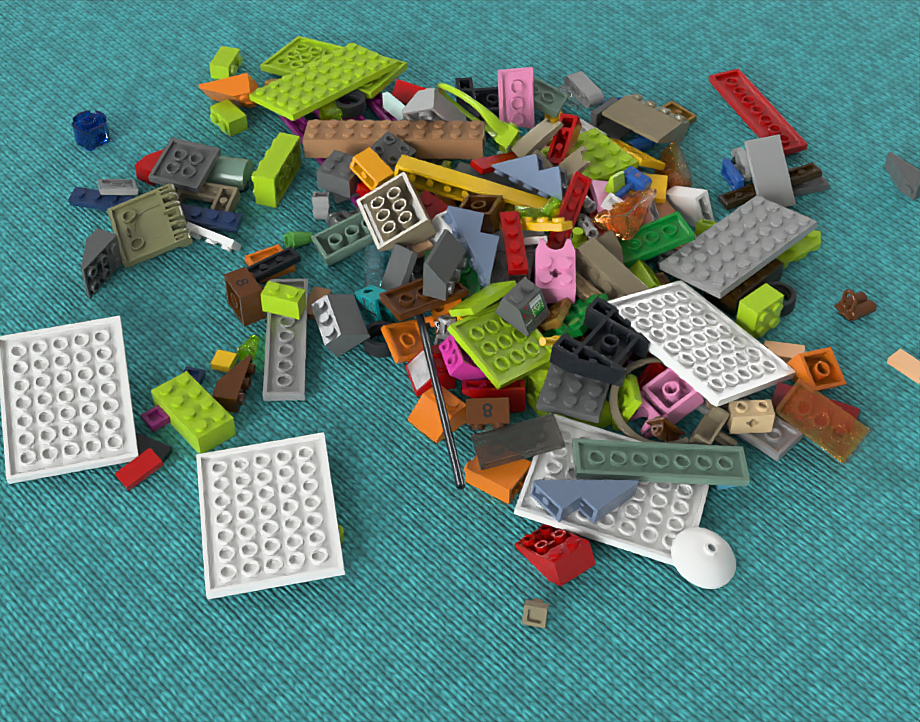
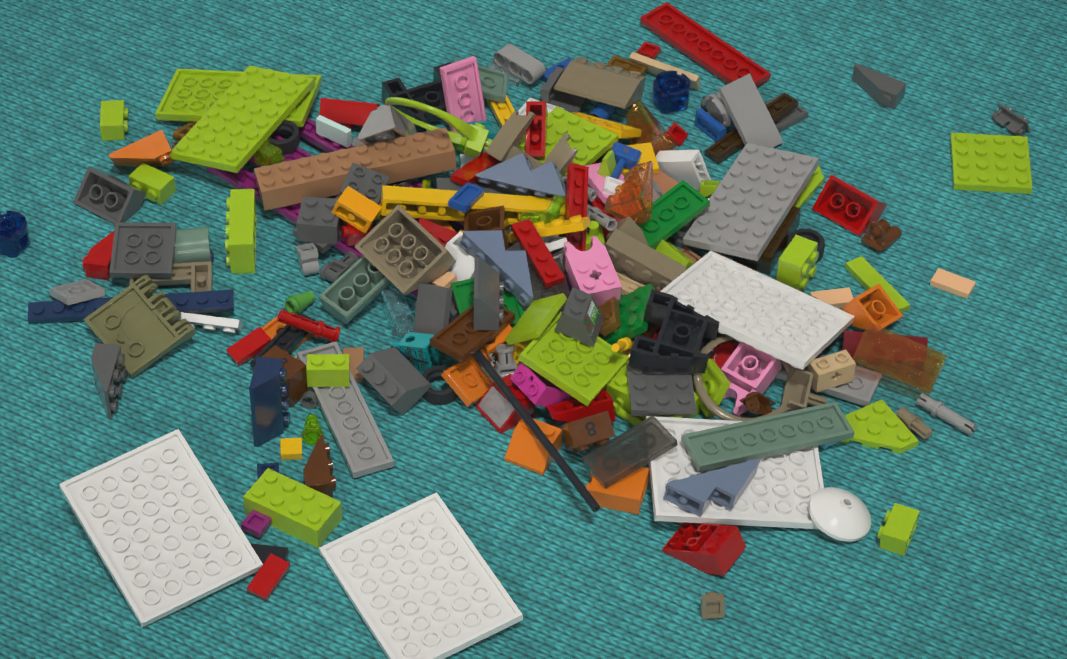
camera: 20 degrees left, 0 degrees up
none -> dark grey slope [73,167,146,224]
none -> red tile [226,326,271,366]
none -> dark blue slope [249,357,290,447]
none -> red pin [277,309,340,343]
none -> dark grey hinge [300,390,318,409]
none -> blue tile [448,182,485,213]
none -> tan tile [629,52,701,90]
none -> red tile [636,42,661,60]
none -> clear blue brick [652,71,691,114]
none -> red slope [660,122,688,147]
none -> red slope [812,175,887,236]
none -> lime plate [841,399,919,454]
none -> lime tile [845,256,910,313]
none -> lime brick [877,503,920,556]
none -> dark tan axle [896,407,933,440]
none -> light grey pin [916,393,977,436]

